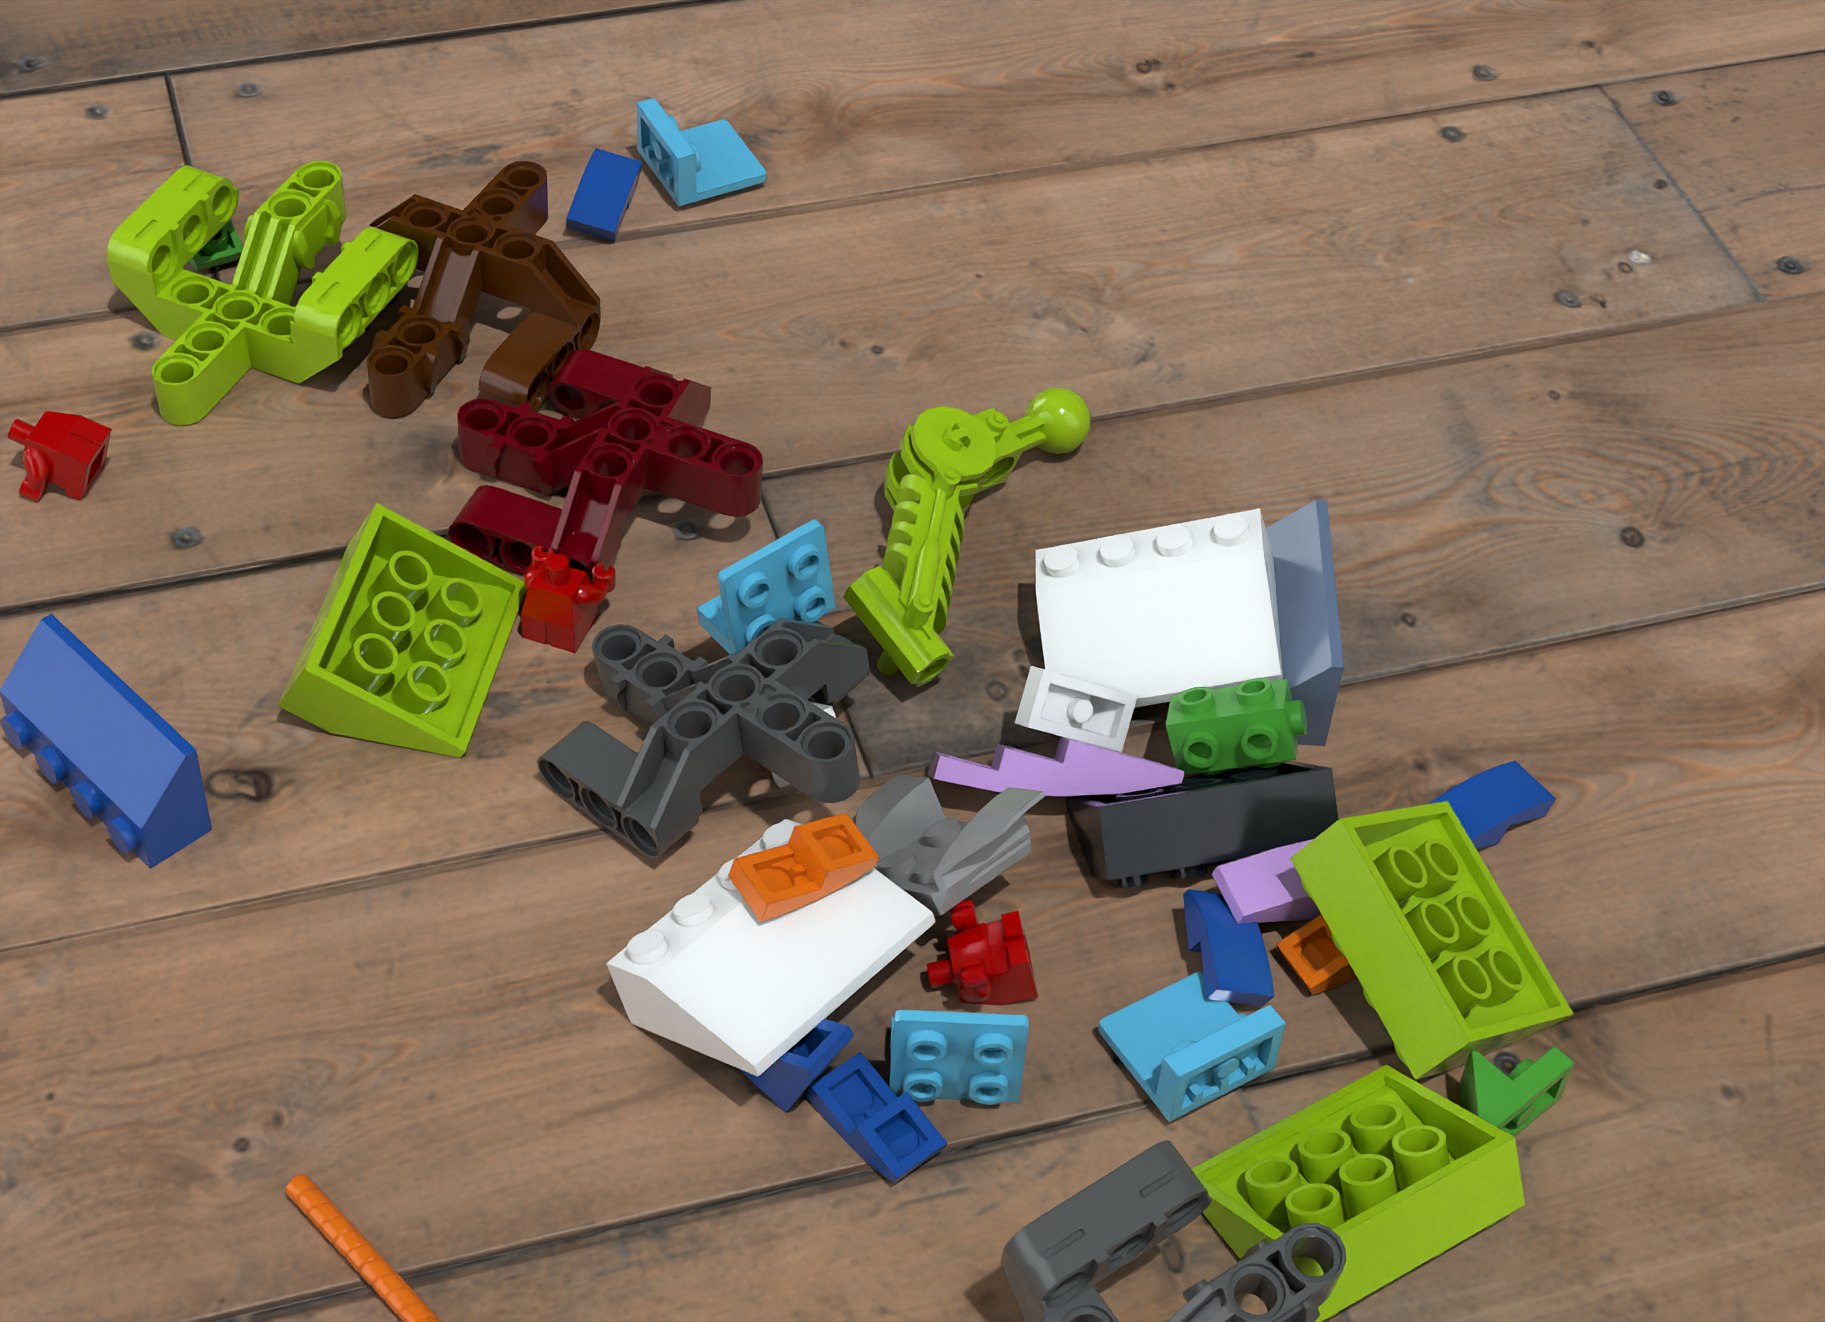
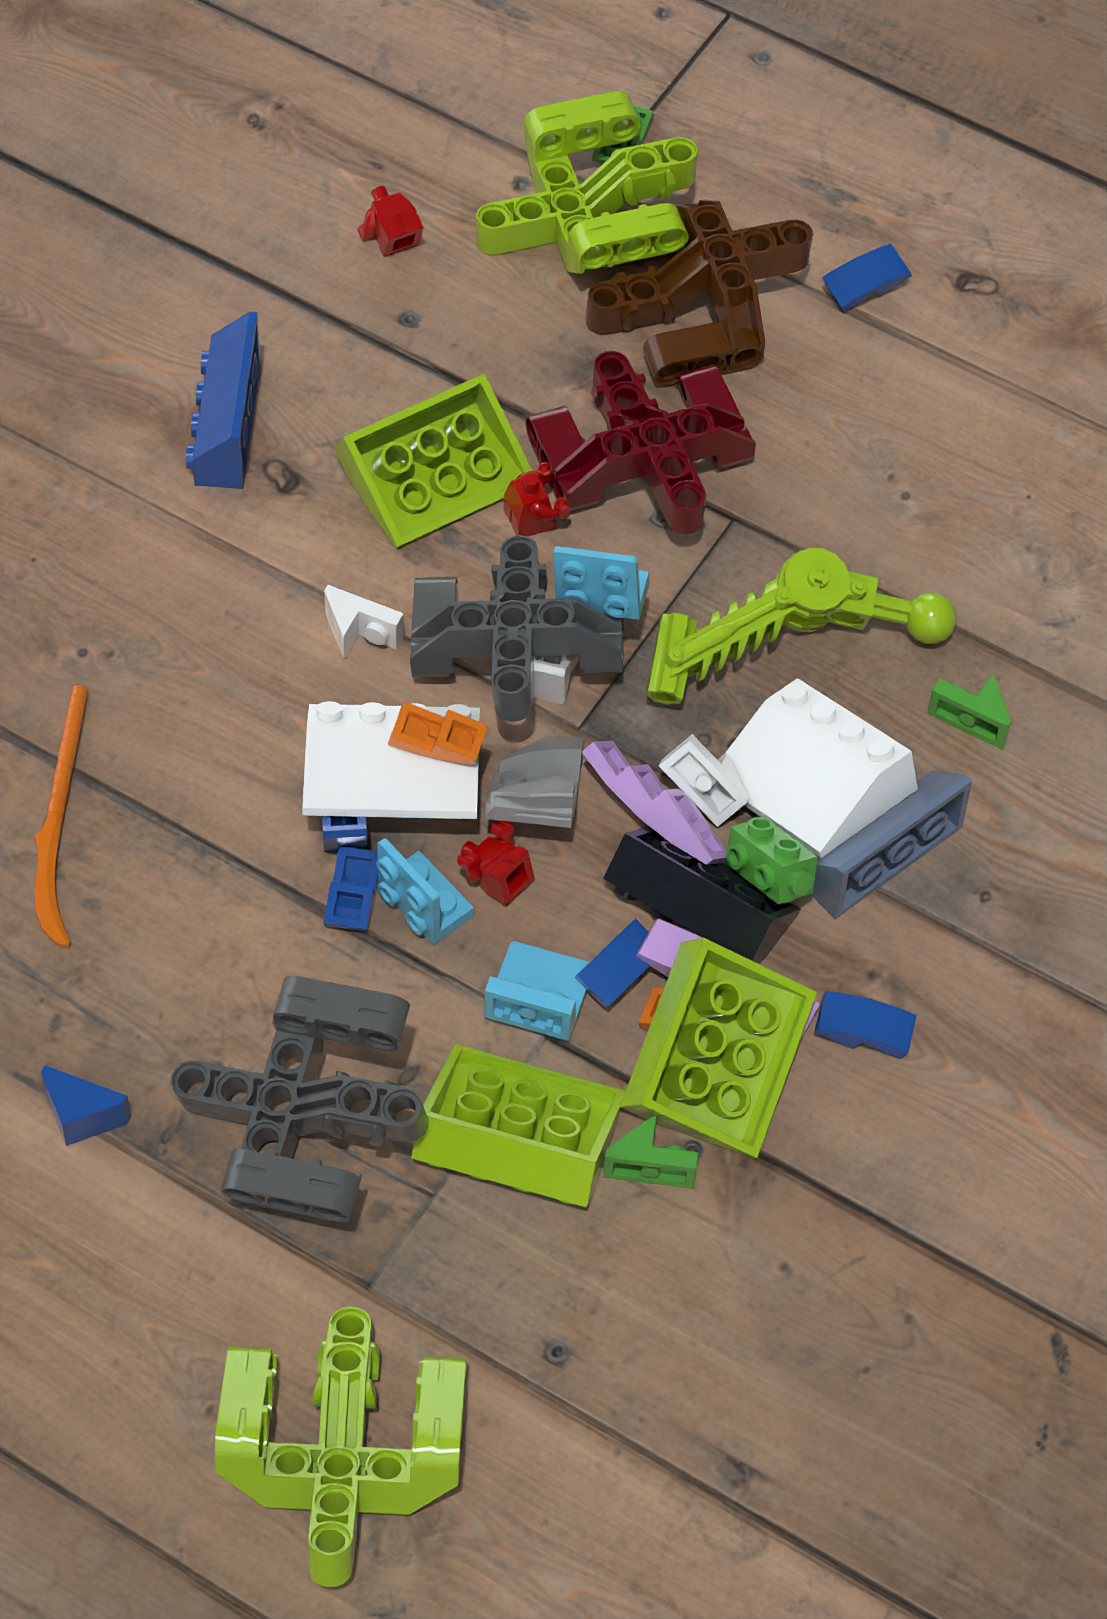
camera: 50 degrees right, 10 degrees up
medium azure bracket [636,98,766,206] -> none
none -> white slope [324,585,404,658]
none -> bright green slope [927,674,1011,750]

